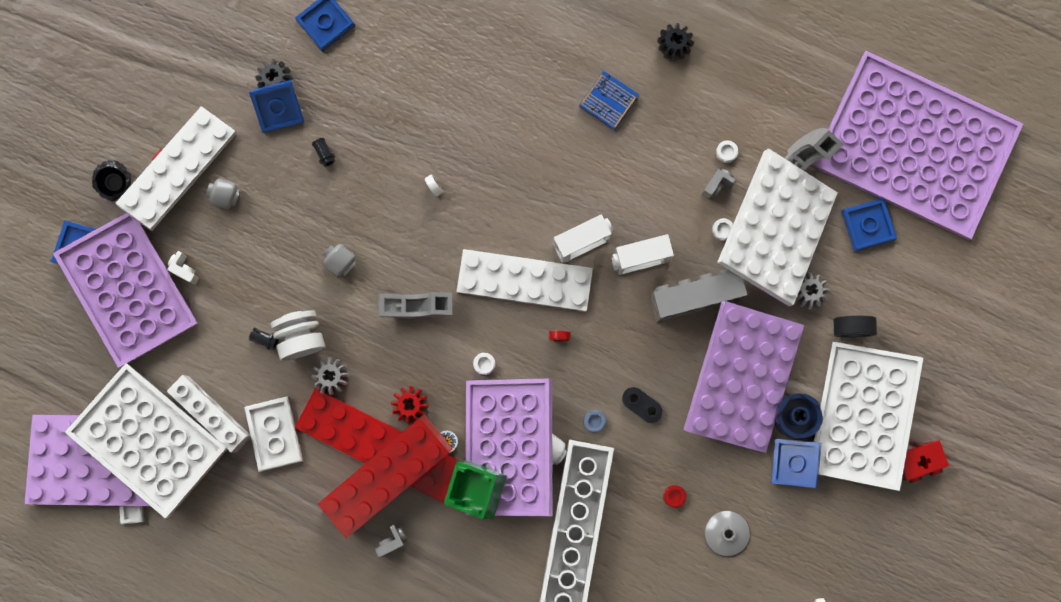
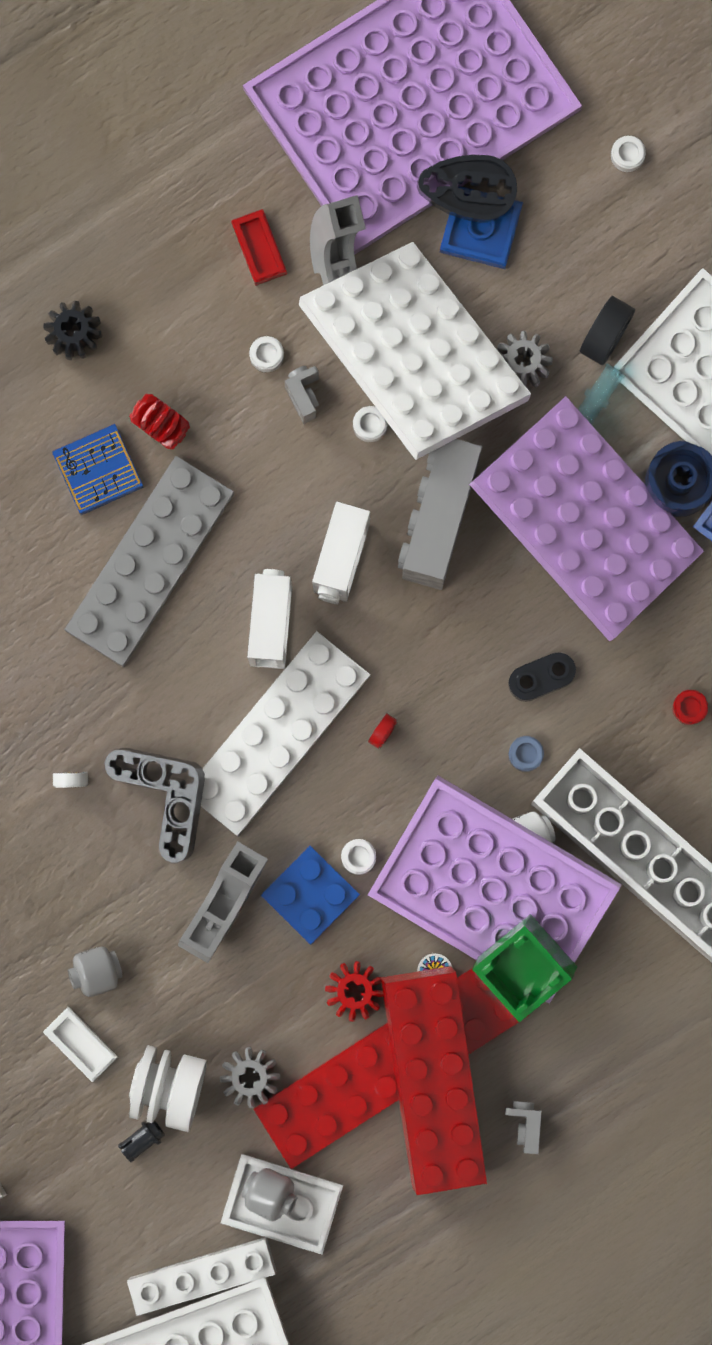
camera: 55 degrees left, 0 degrees up
none -> white tile [43,1007,118,1082]
none -> light grey plate [64,456,234,667]
none -> beam [105,748,205,863]
none -> red gear [129,394,190,449]
none -> red tile [231,209,287,286]
none -> light grey head [242,1168,298,1222]
none -> blue plate [261,846,360,945]
none -> black piece [417,155,517,223]
none -> clear light blue pin [578,363,626,425]
none -> white tile [611,136,646,172]

